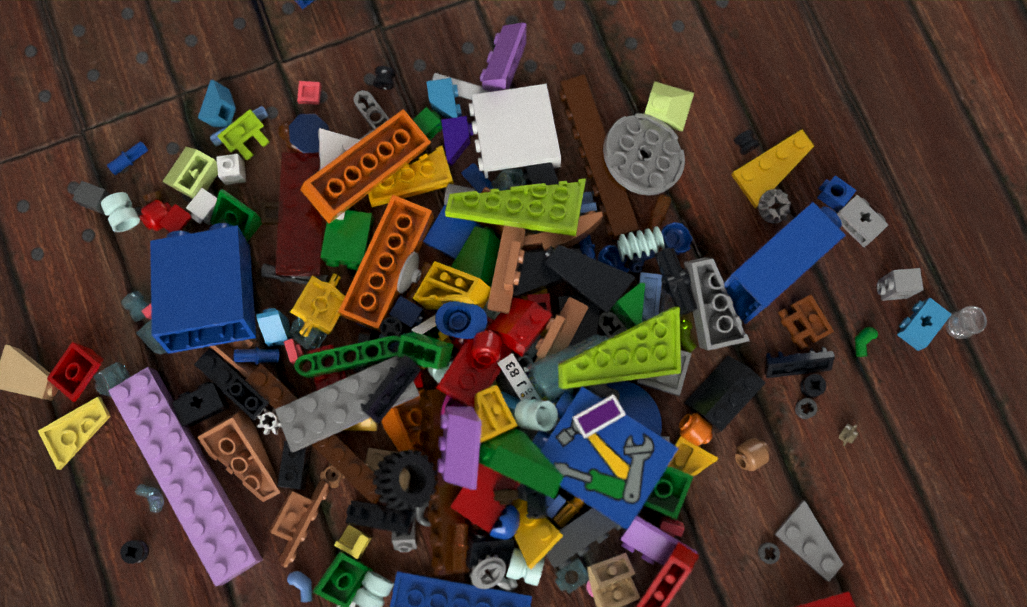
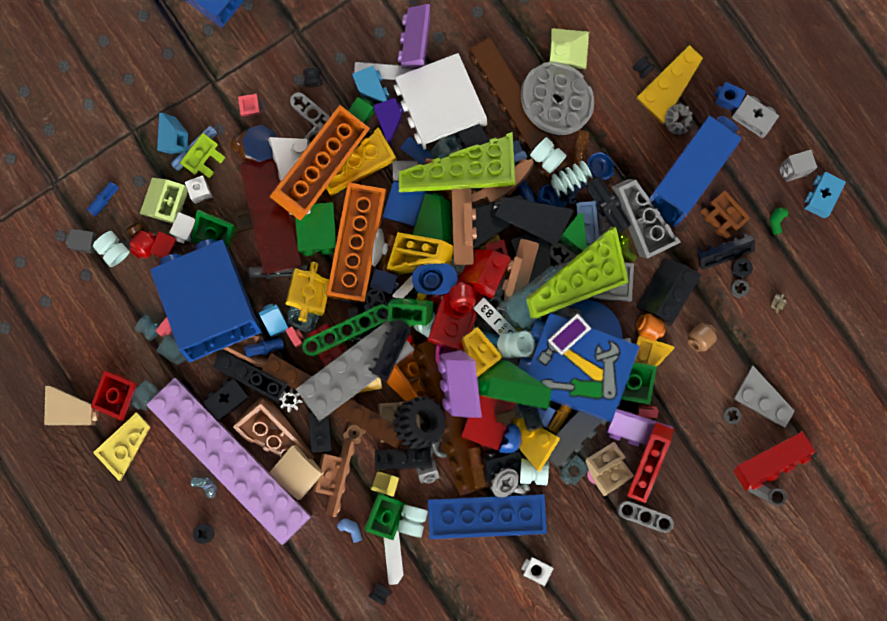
camera: 15 degrees left, 5 degrees up
clear wheel [945,306,987,339] -> none
none -> tan slope [270,445,323,500]
none -> light aqua wheel [530,137,567,174]

